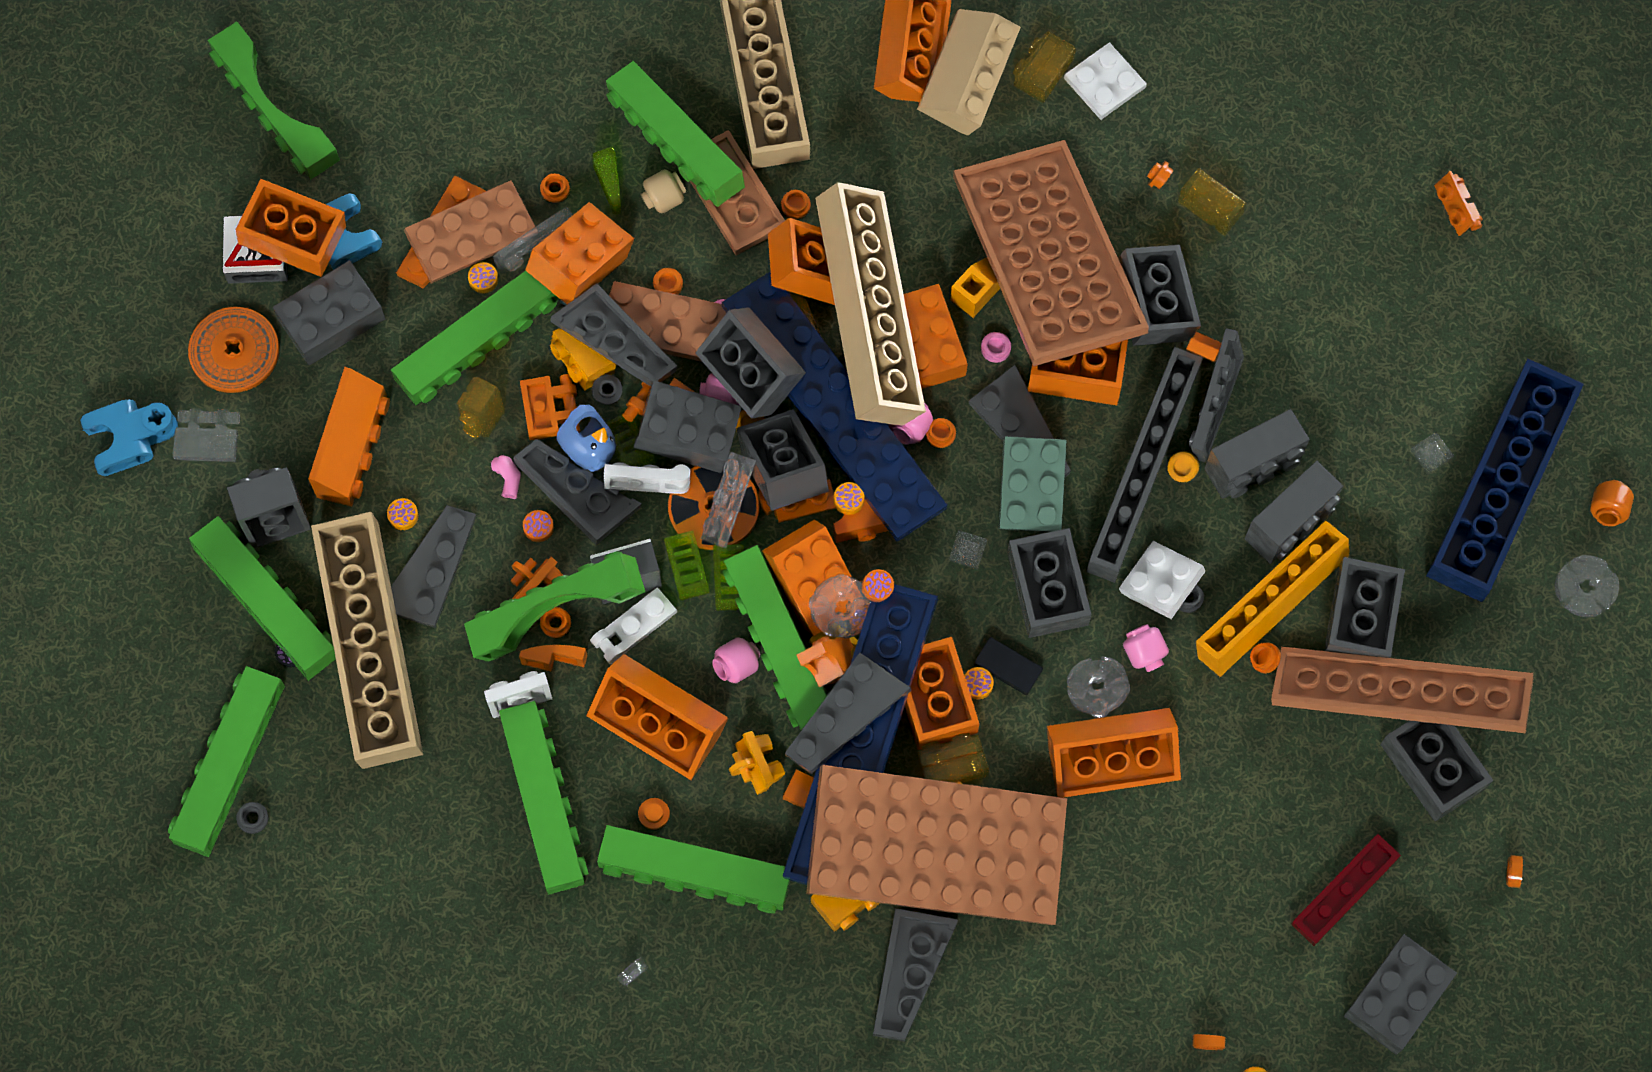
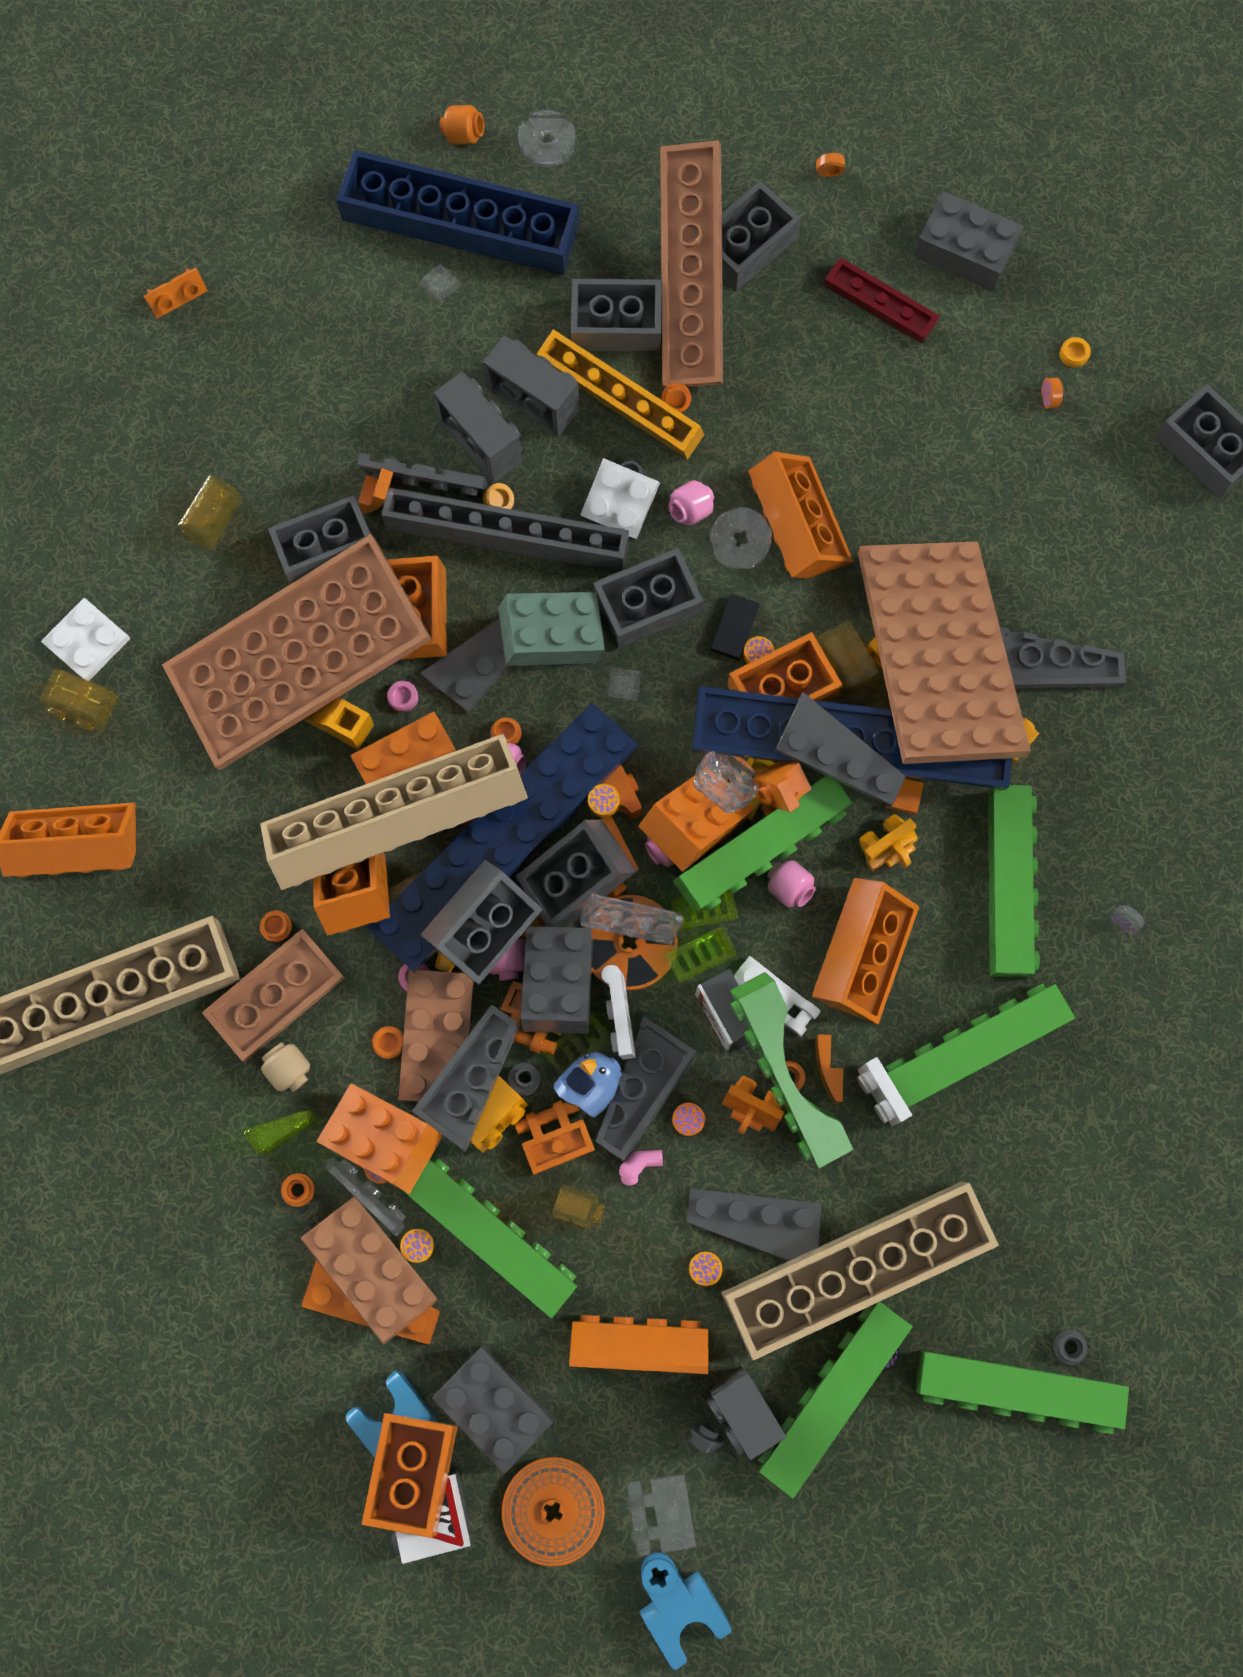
camera: 100 degrees left, 5 degrees up
bright green arch [208,22,340,179] -> none
bright green brick [606,61,745,207] -> none
orange plate [638,798,670,830] -> none
orange tile [862,569,894,602] -> none
tan slope [917,9,1021,135] -> none
orange plate [1147,161,1173,189] -> none

